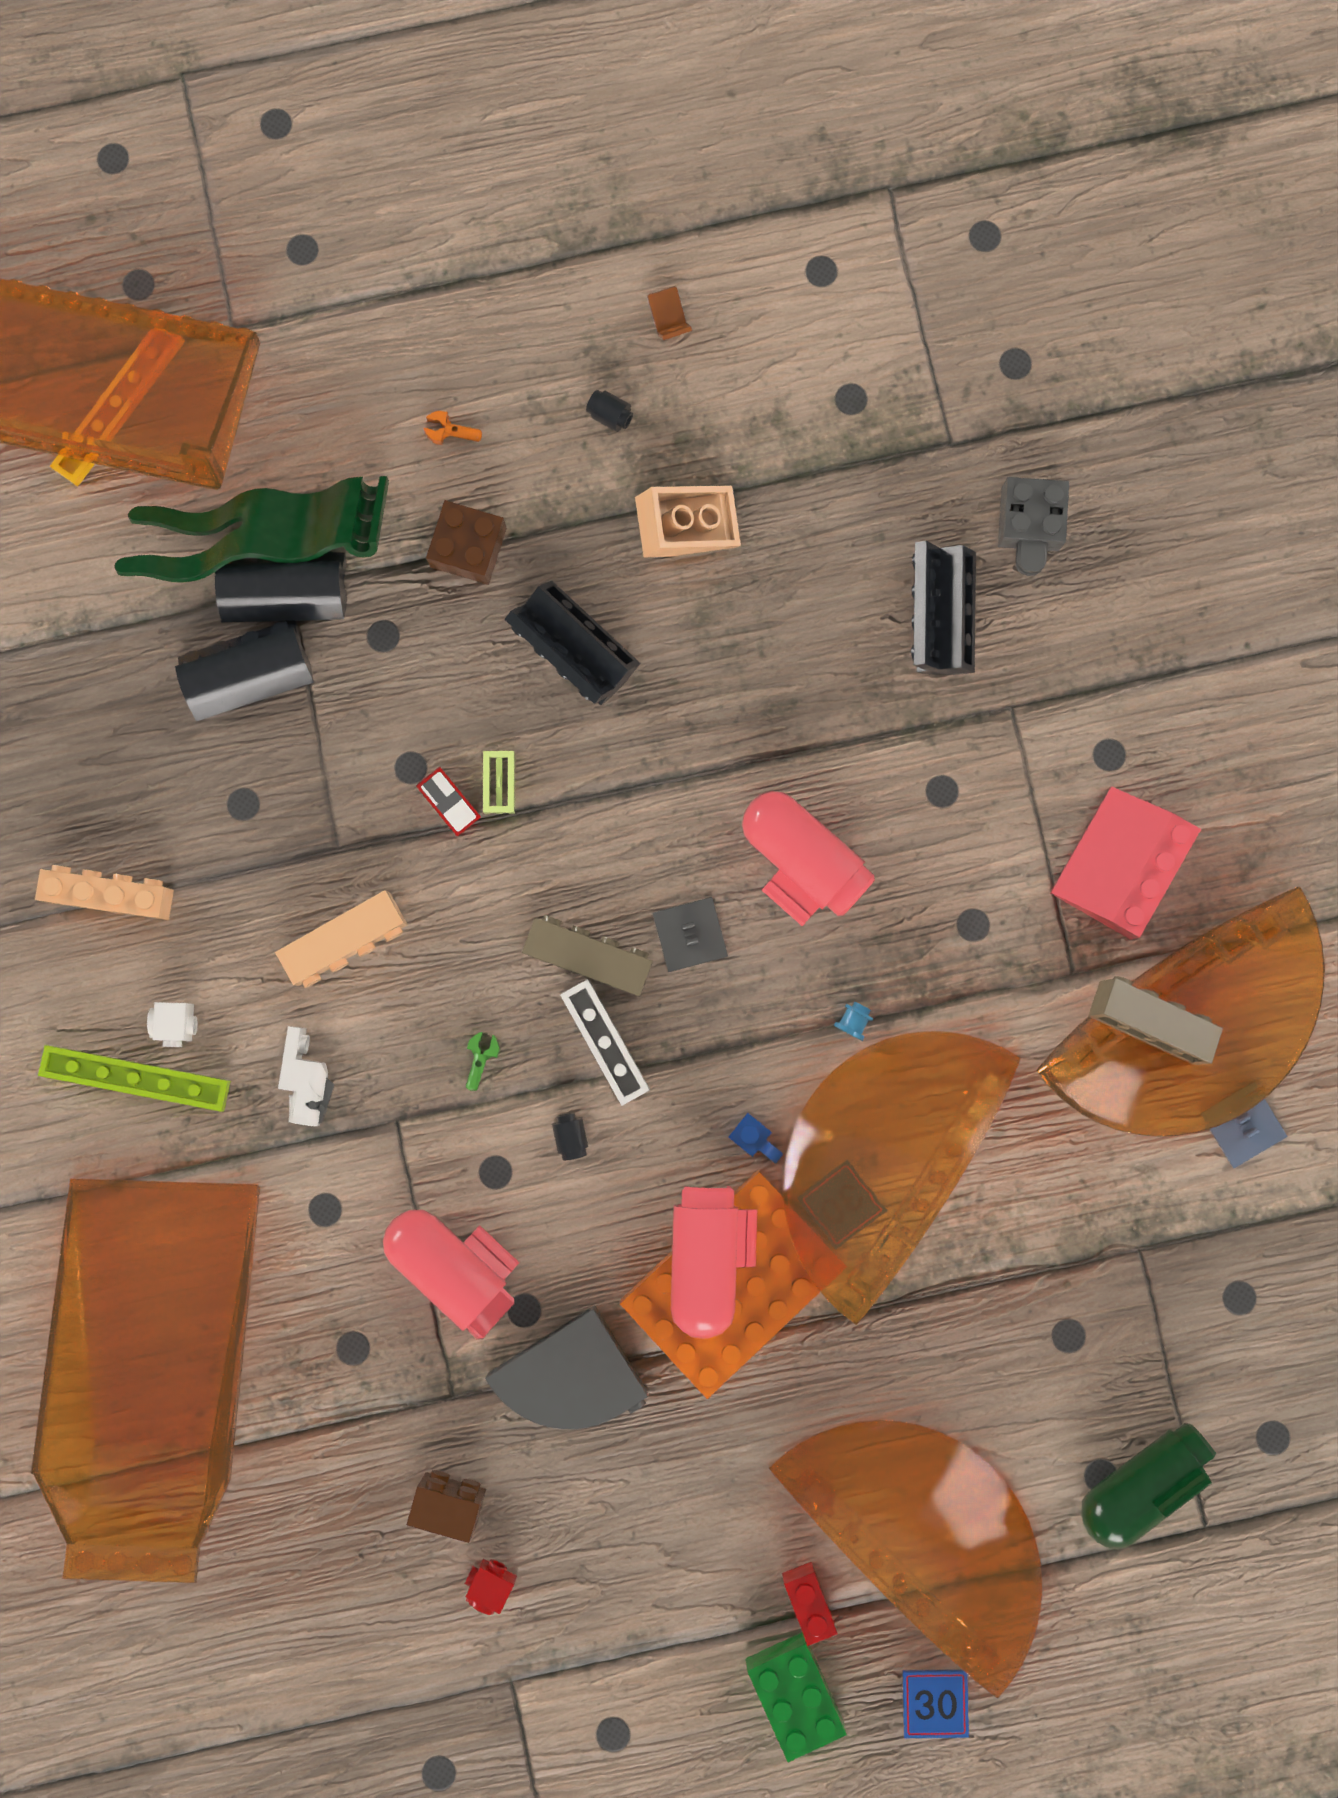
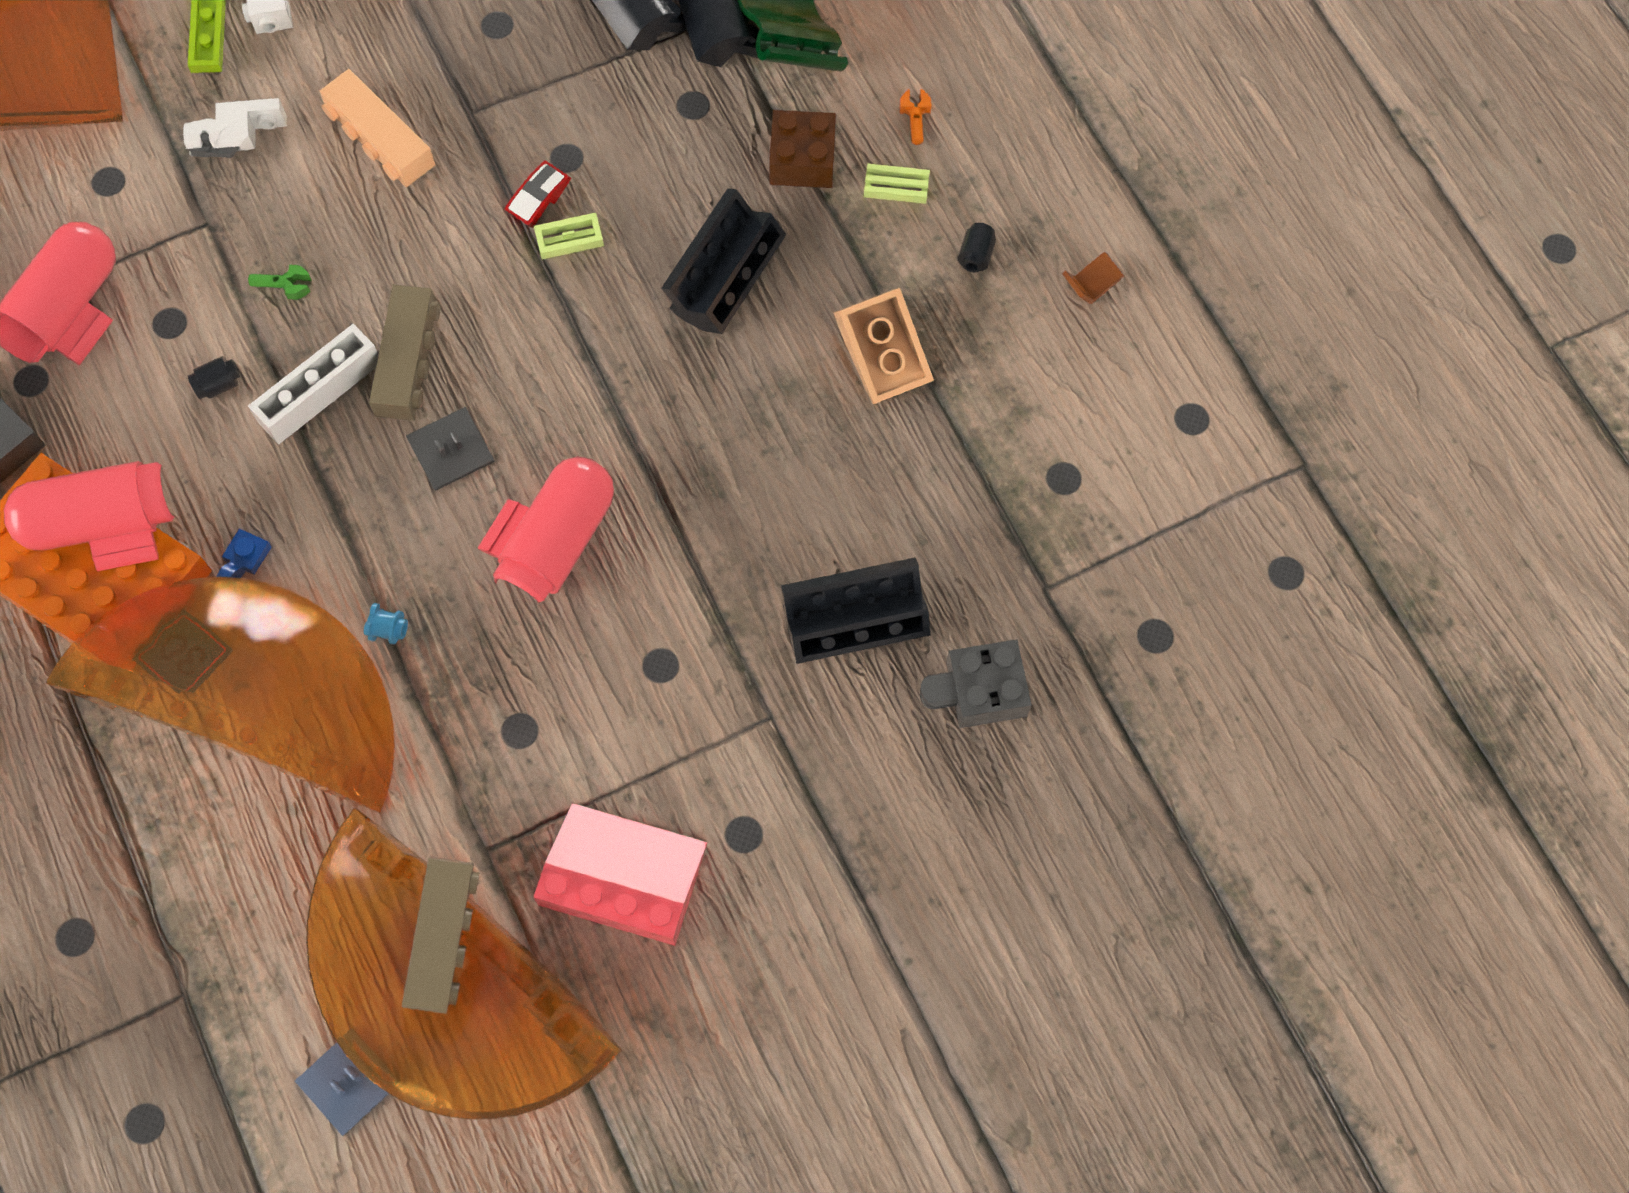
camera: 70 degrees right, 15 degrees down
none -> yellowish green tile [864,163,930,204]

